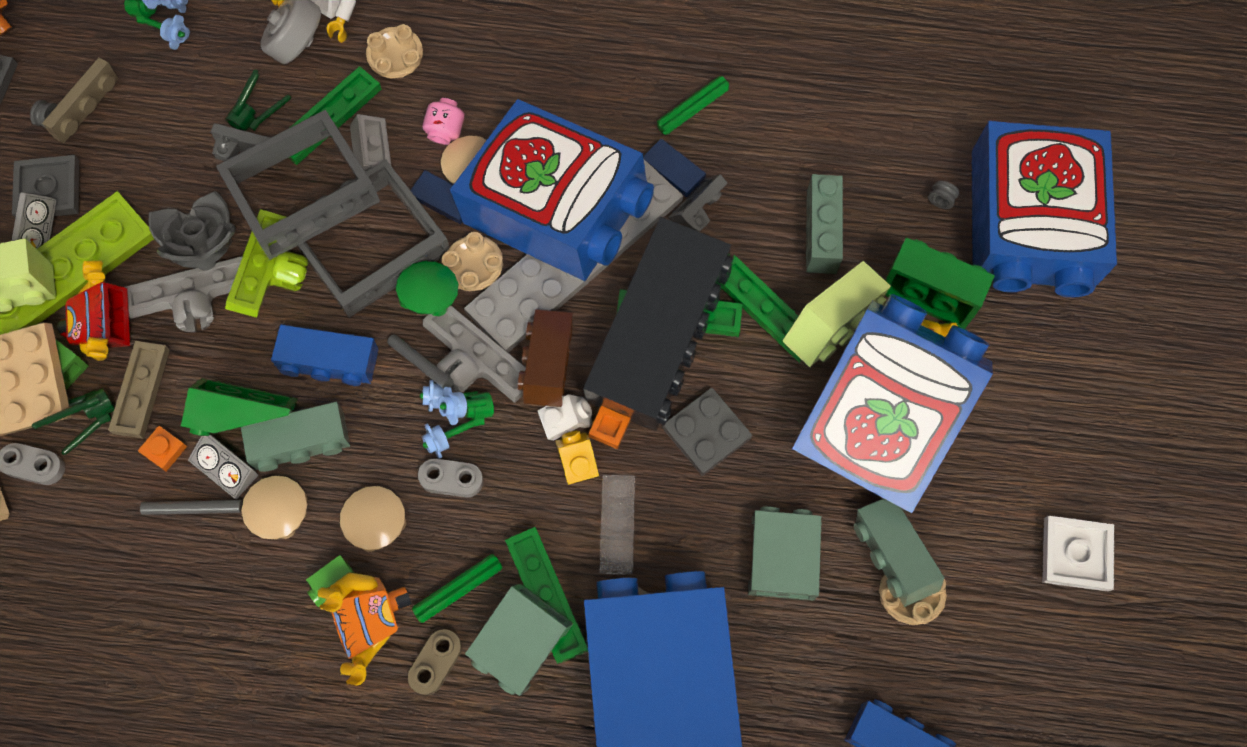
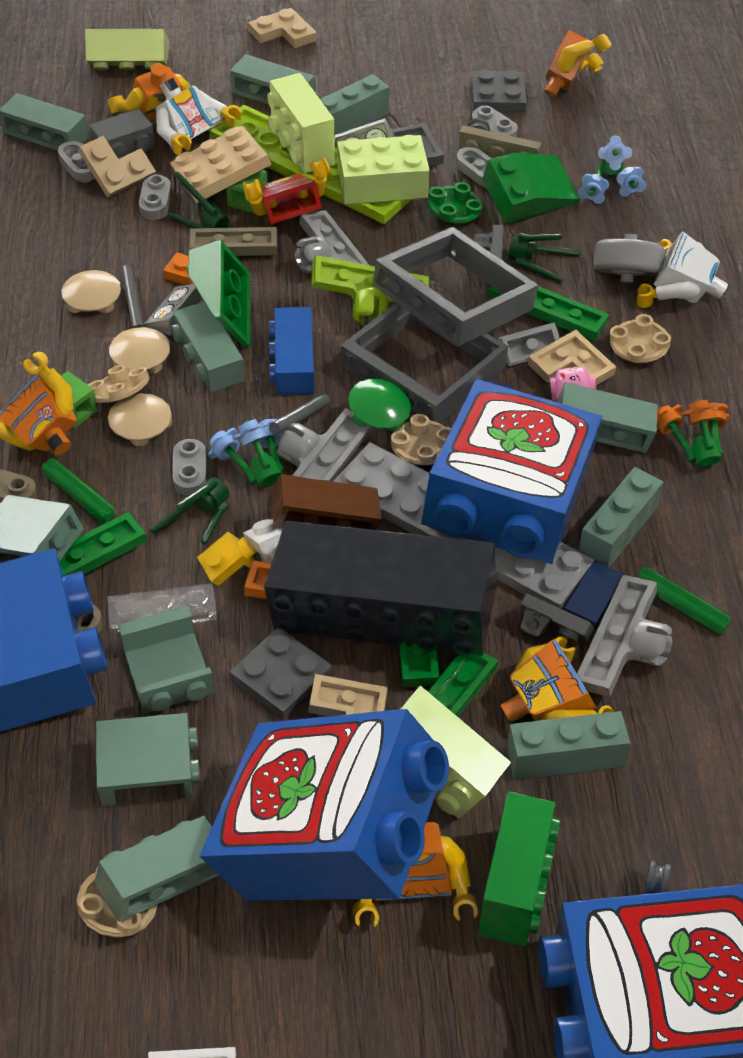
camera: 80 degrees right, 20 degrees down
dark grey brick [149,191,236,271] -> none
none -> tan dish [61,270,121,313]
none -> tan dish [88,365,150,403]
none -> sand green panel [118,605,214,713]
none -> dark green plant [151,478,230,544]
none -> tan plate [308,674,387,716]
none -> yellowish green brick [337,135,430,204]
none -> green dish [427,182,483,223]
none -> light grey plate [456,147,492,188]
none -> light grey plate [472,106,518,137]
none -> green slope [482,152,581,224]
none -> torso [500,636,613,724]
none -> tan plate [528,330,616,386]
none -> sand green brick [557,382,658,453]
none -> light grey plate [577,575,672,697]
none -> sand green brick [578,467,664,567]
none -> plant [657,399,730,468]

